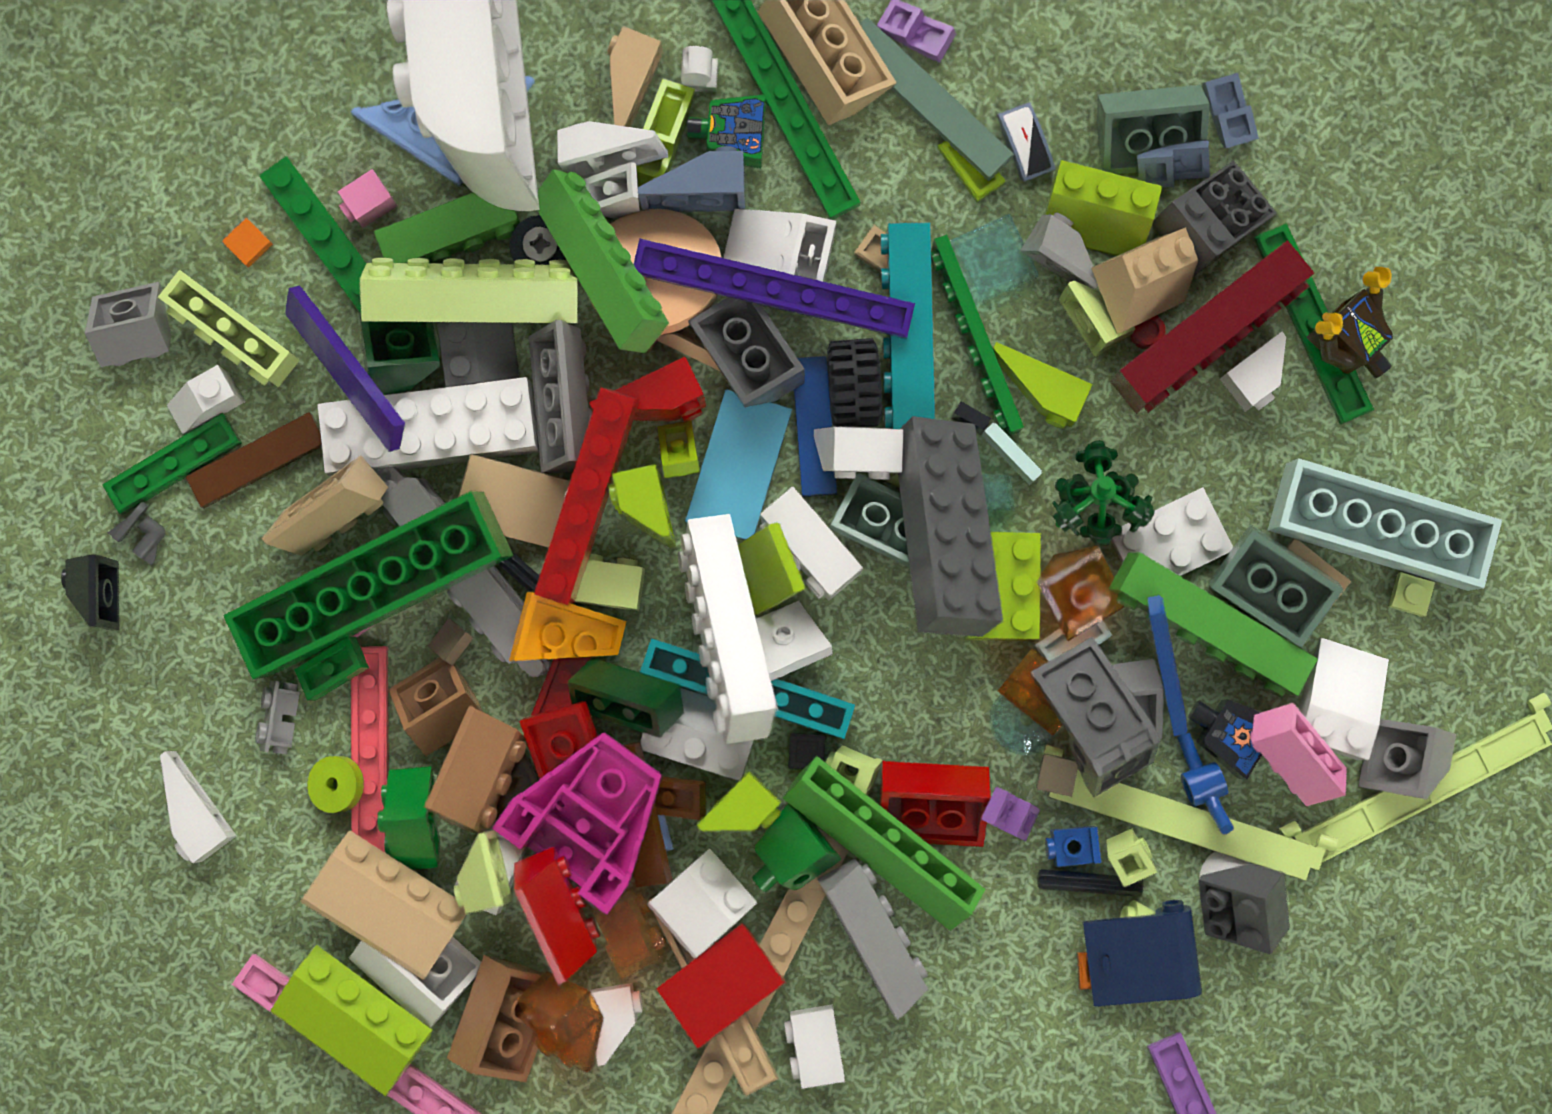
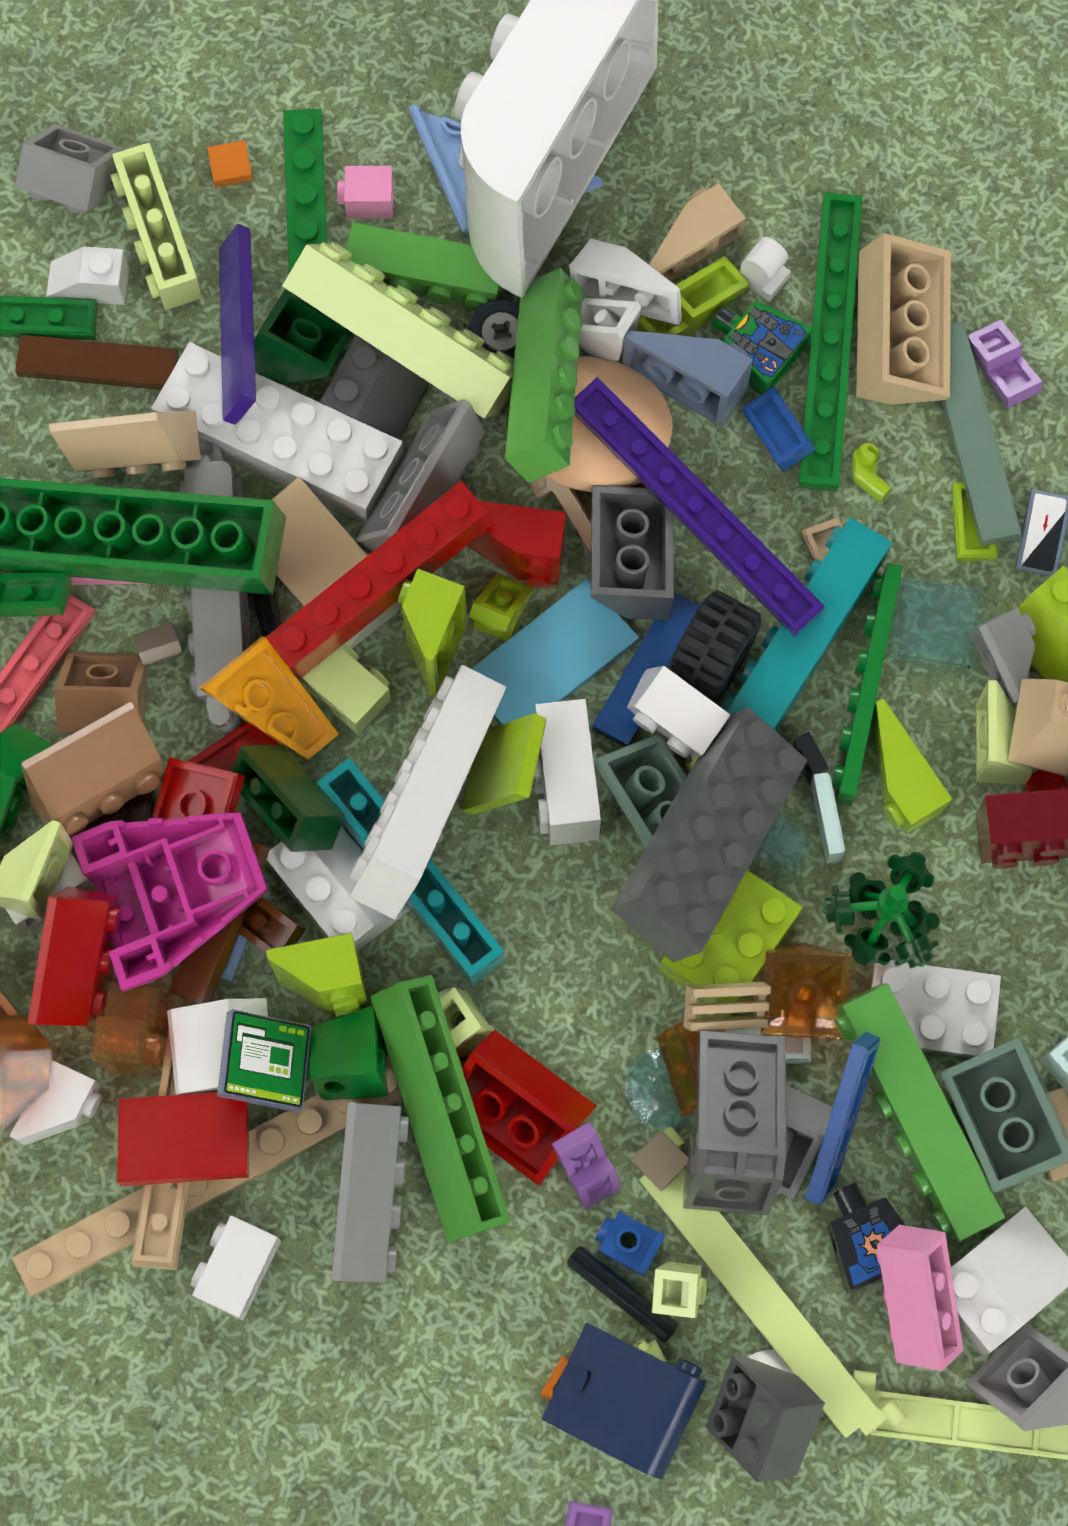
camera: 30 degrees right, 10 degrees down
white slope [724,209,836,282] -> none
white plate [755,601,832,681] -> none
black tile [788,733,826,769] -> none
blue piece [1177,732,1234,834] -> none
none -> tile [217,1009,311,1112]
none -> tan tile [683,982,771,1031]
none -> blue tile [741,386,816,472]
none -> lime arm [852,443,893,503]

